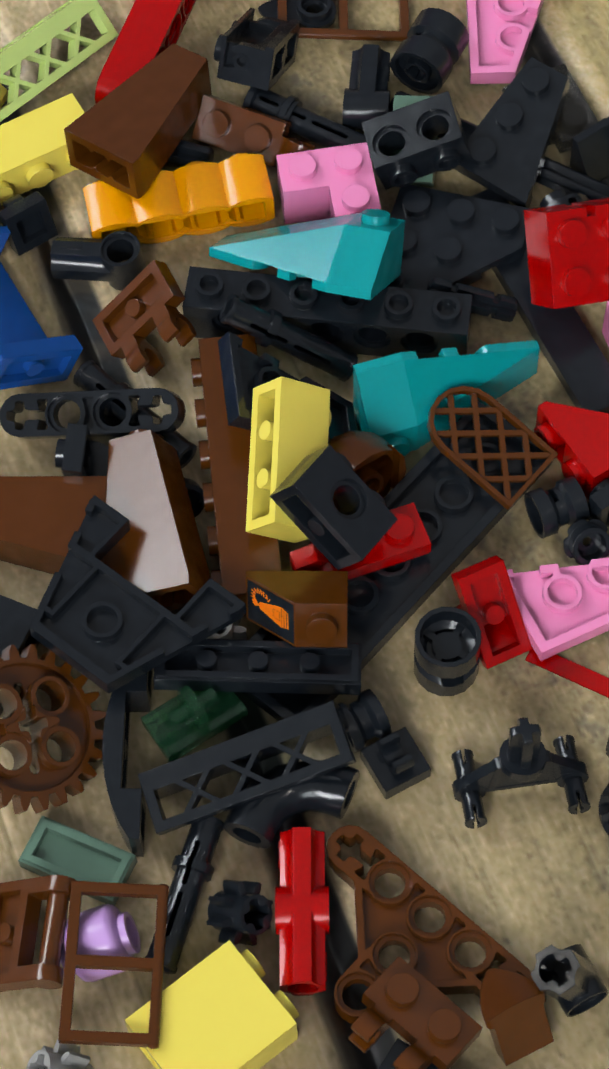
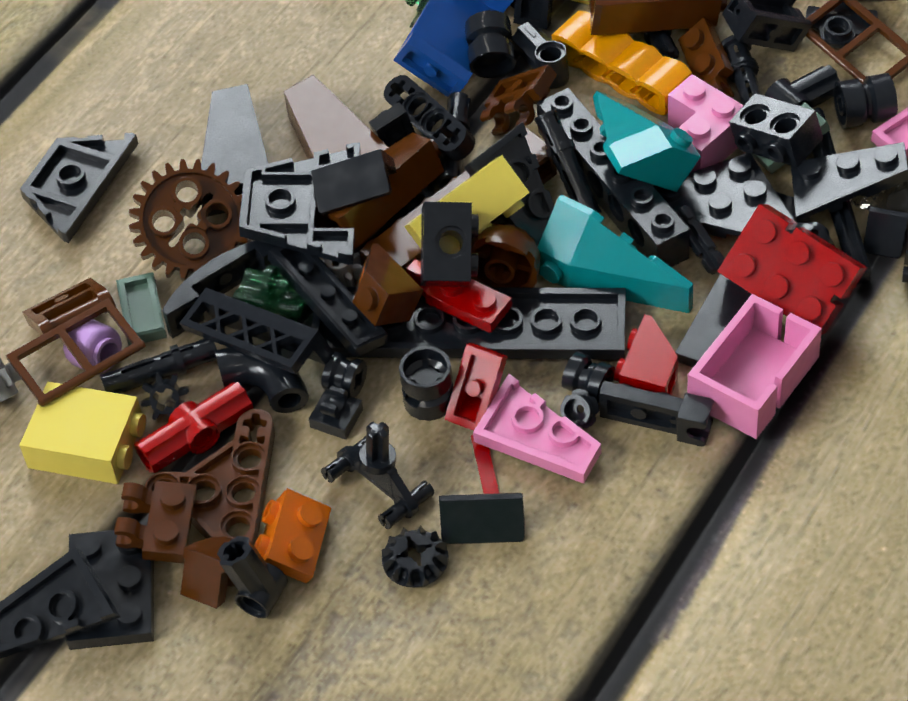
camera: 55 degrees right, 10 degrees down
reddish brown window [427,386,558,510] -> none
none -> orange bracket [254,488,331,583]
none -> black panel [310,149,397,215]
none -> black wheel [465,10,516,78]

